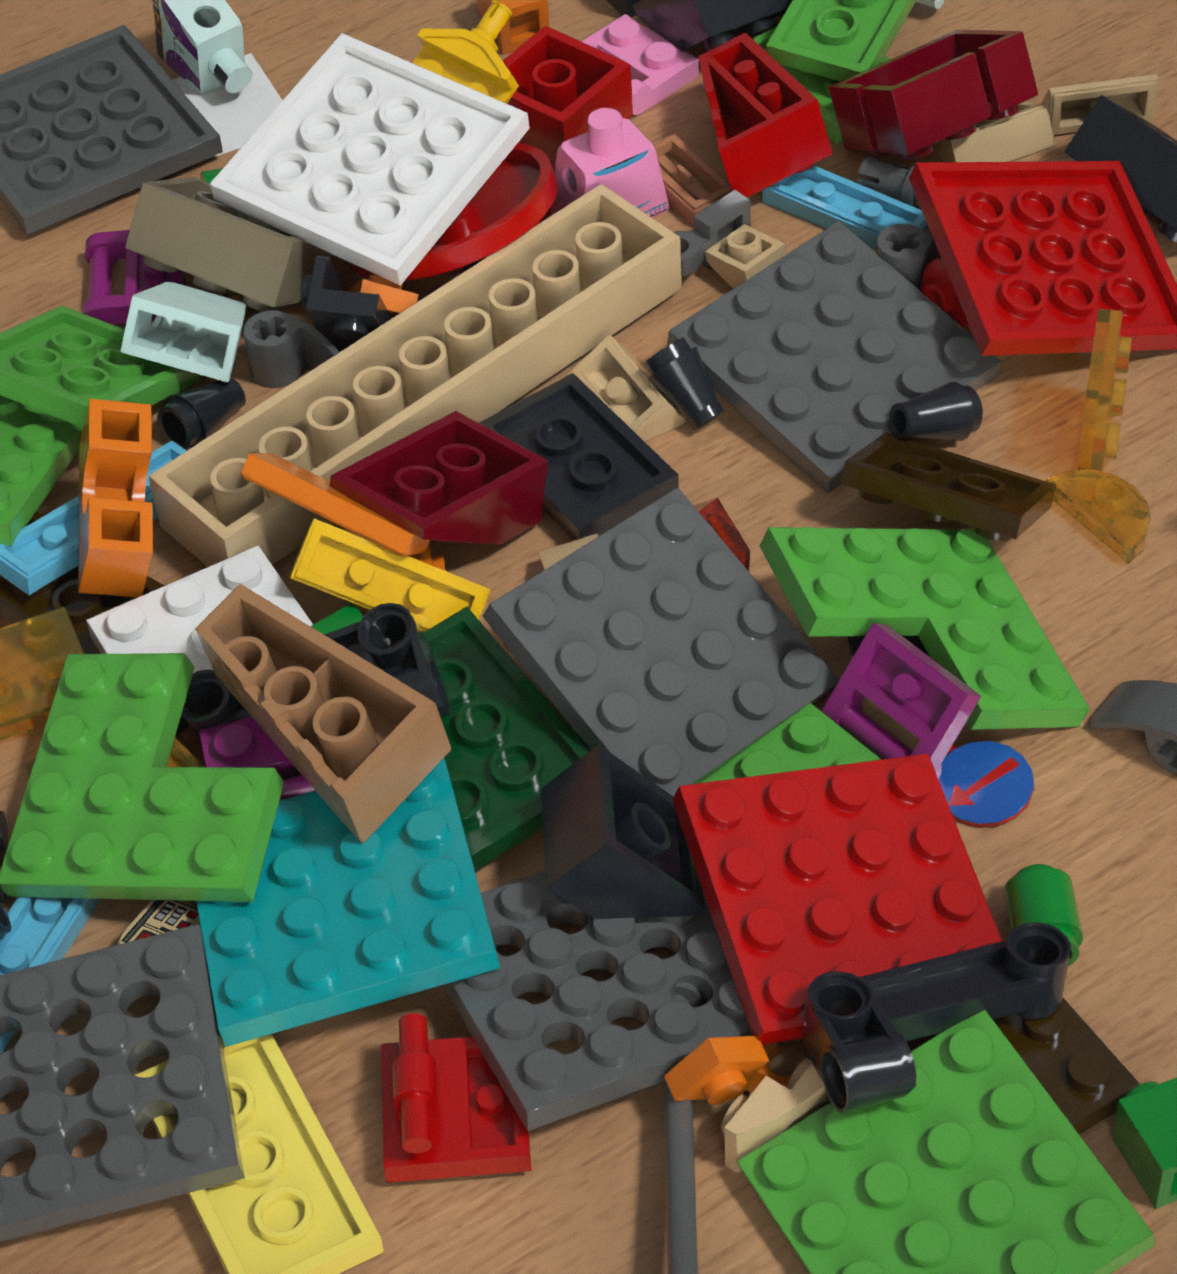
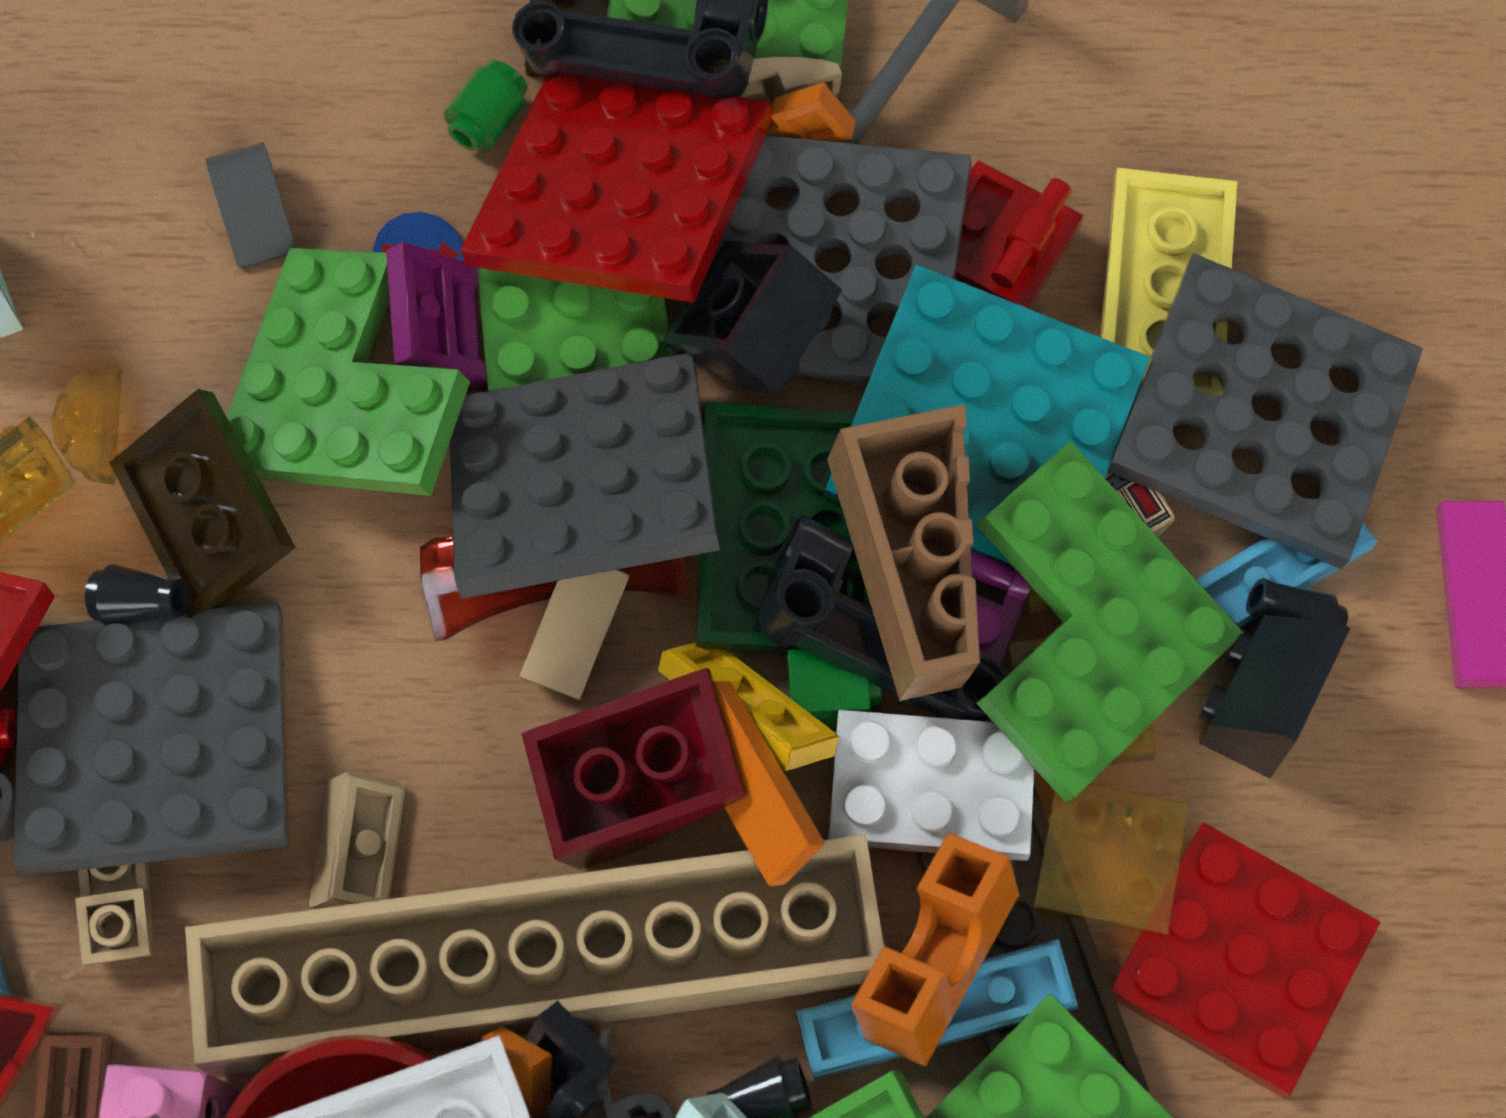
camera: 150 degrees left, 20 degrees up
black plate [479,373,679,540] -> none
black cone [644,337,724,430] -> none
dark grey plate [672,190,751,277] -> none

